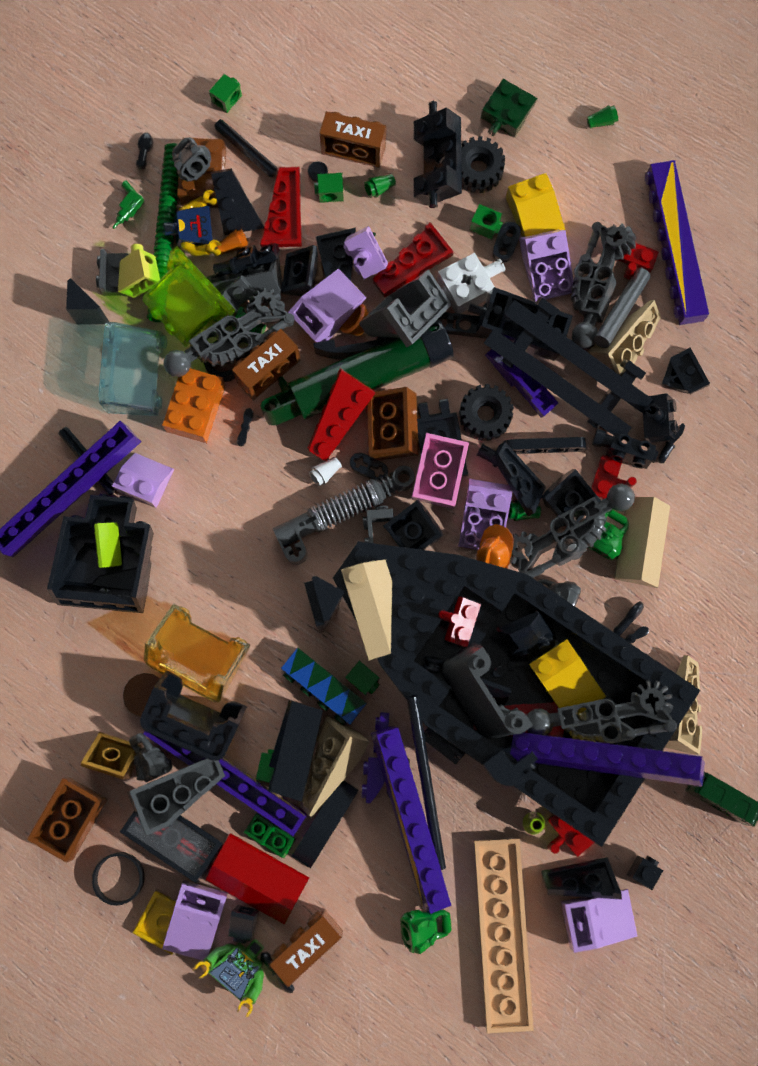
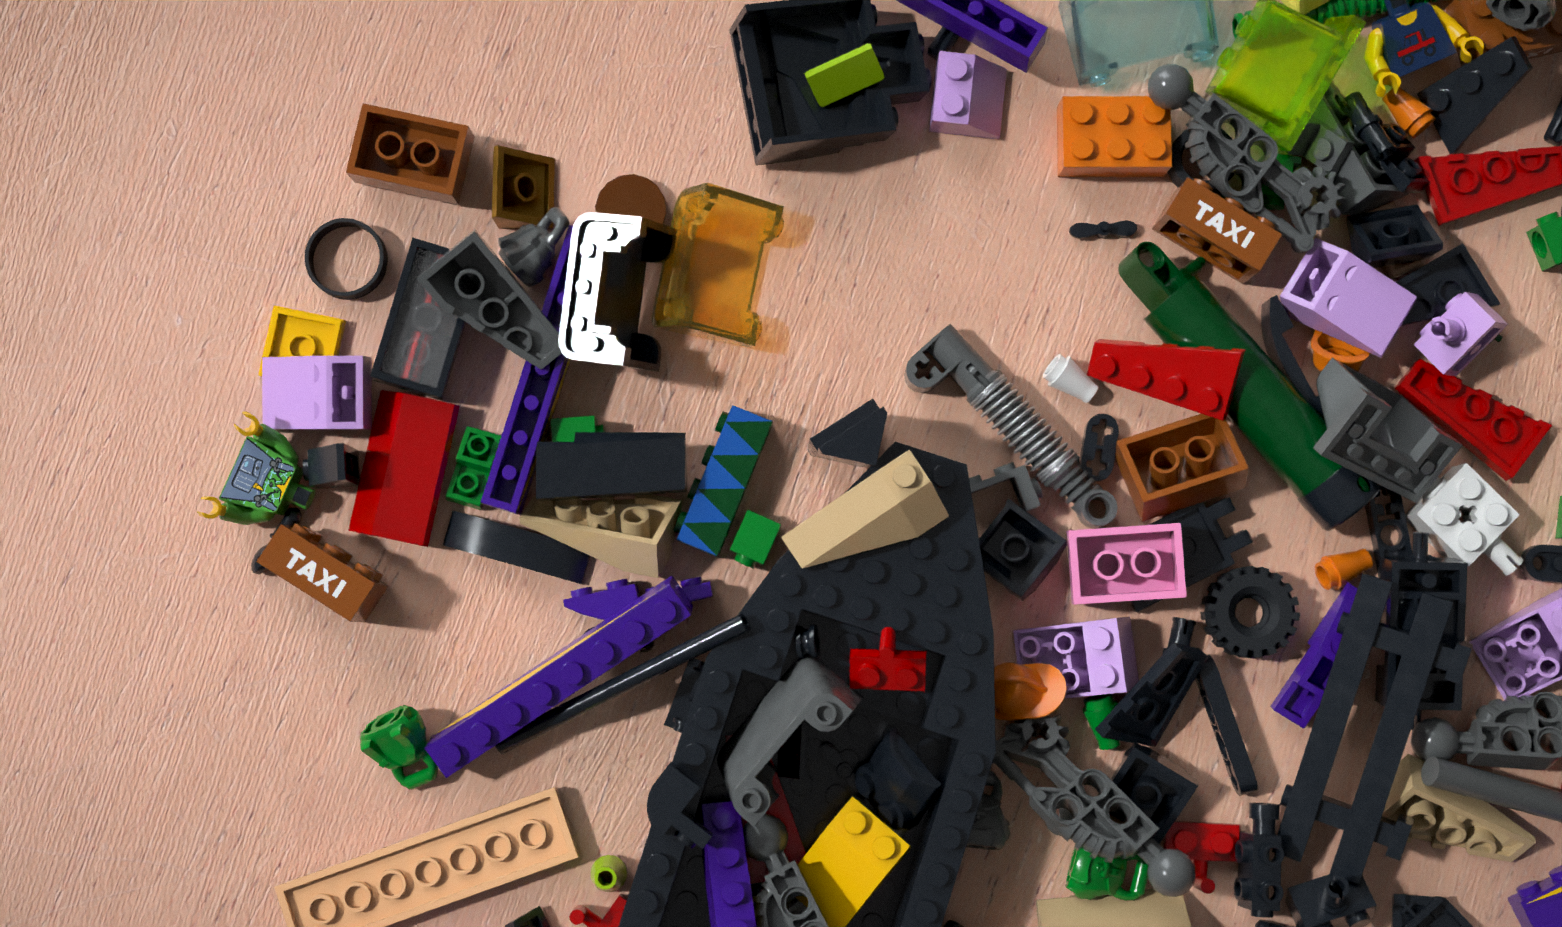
camera: 70 degrees right, 5 degrees up
none -> orange cone [1315,548,1373,590]

